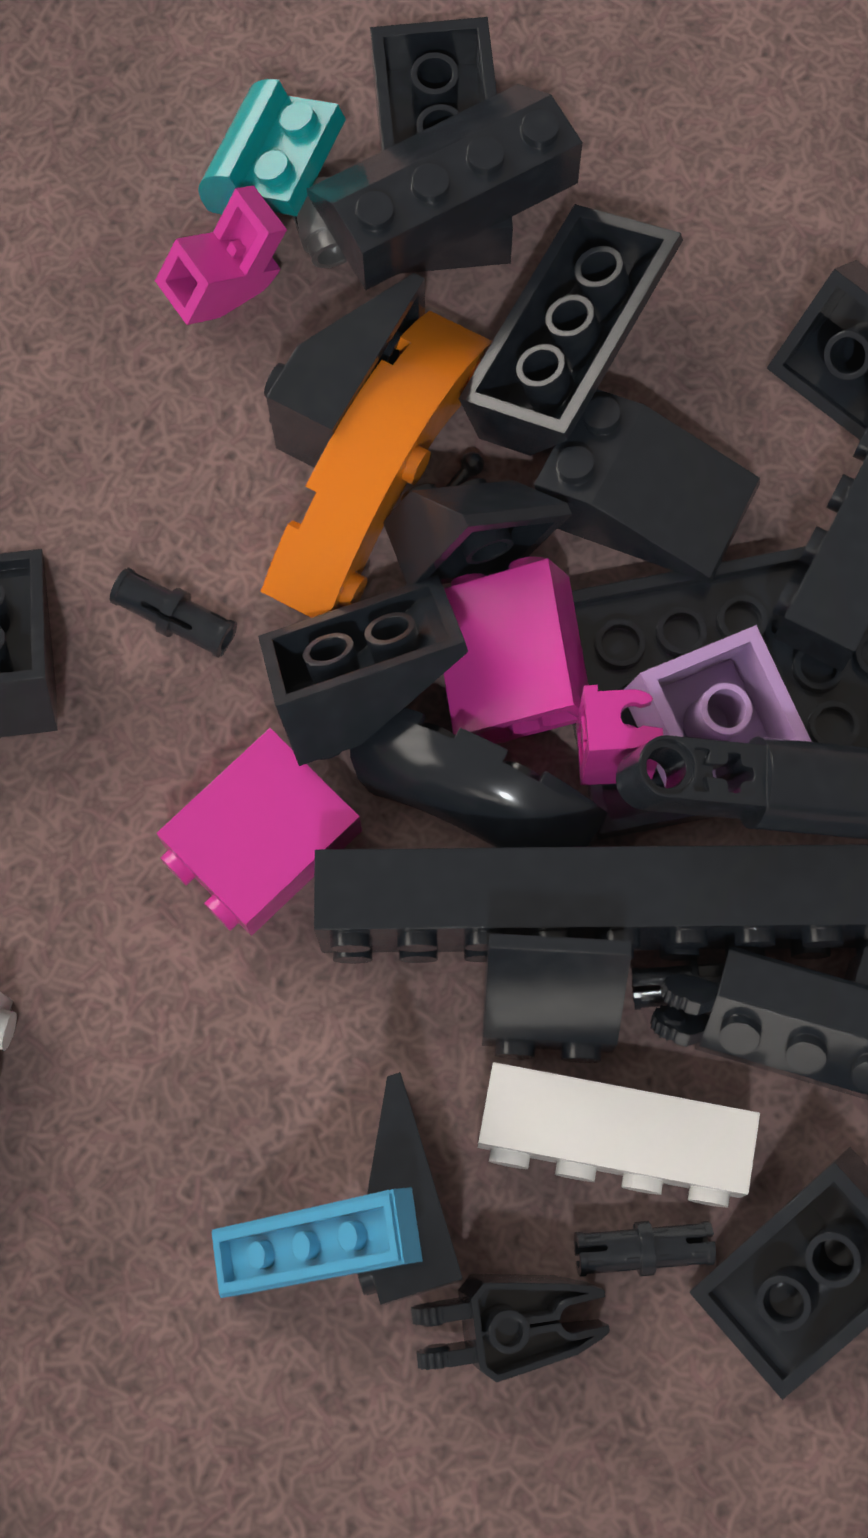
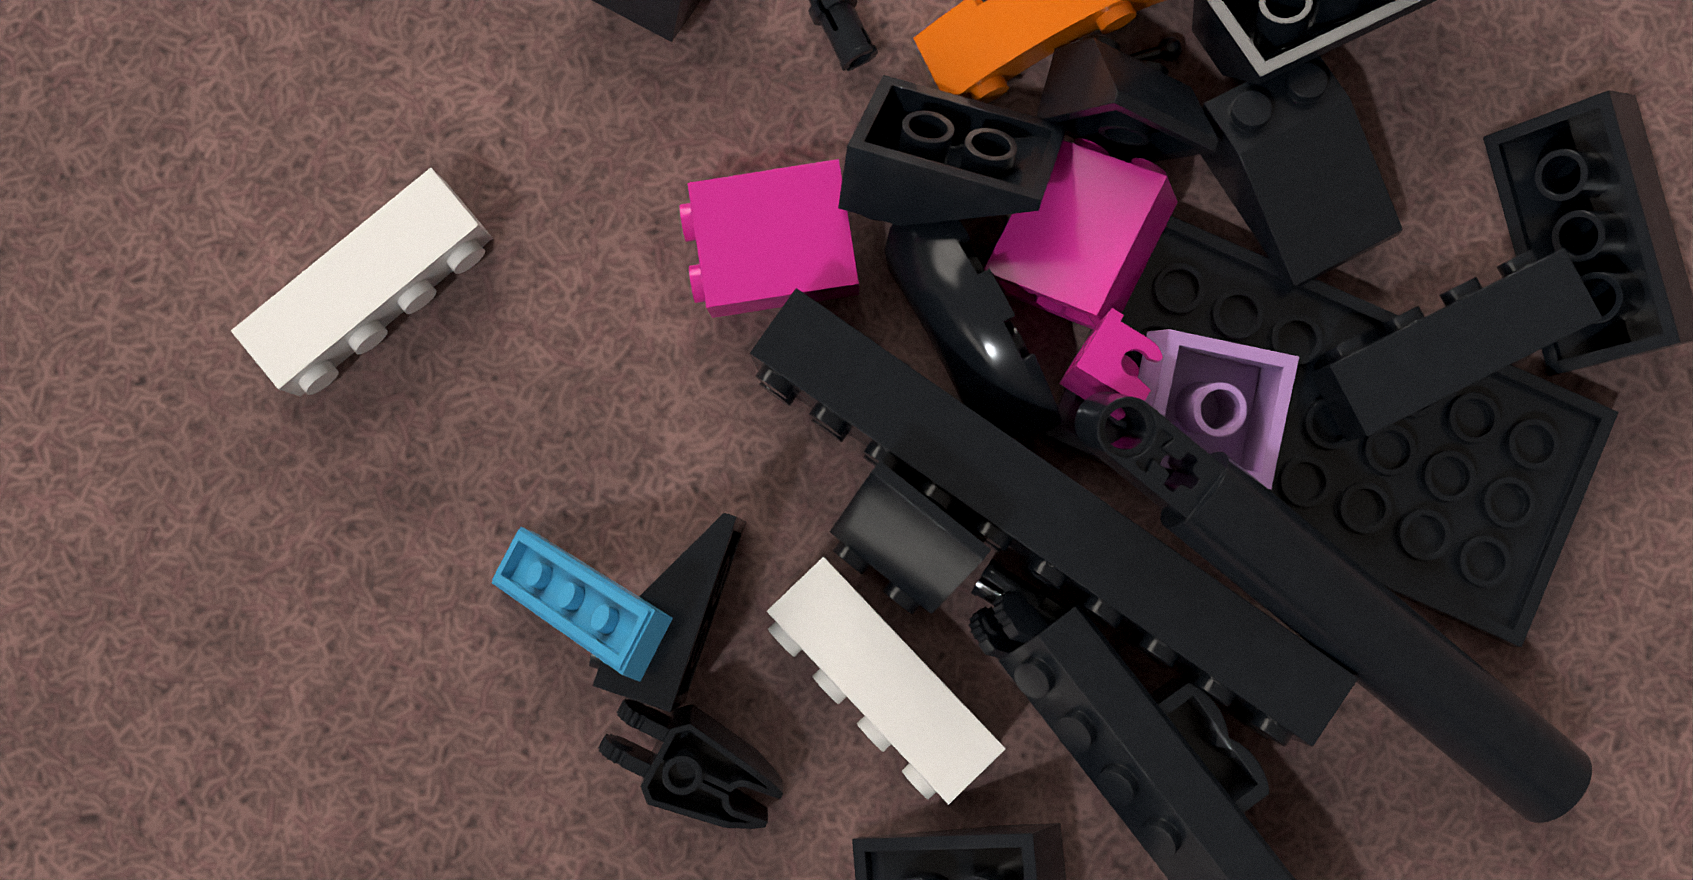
camera: 40 degrees right, 10 degrees up
black pin [574,1221,716,1277] -> none

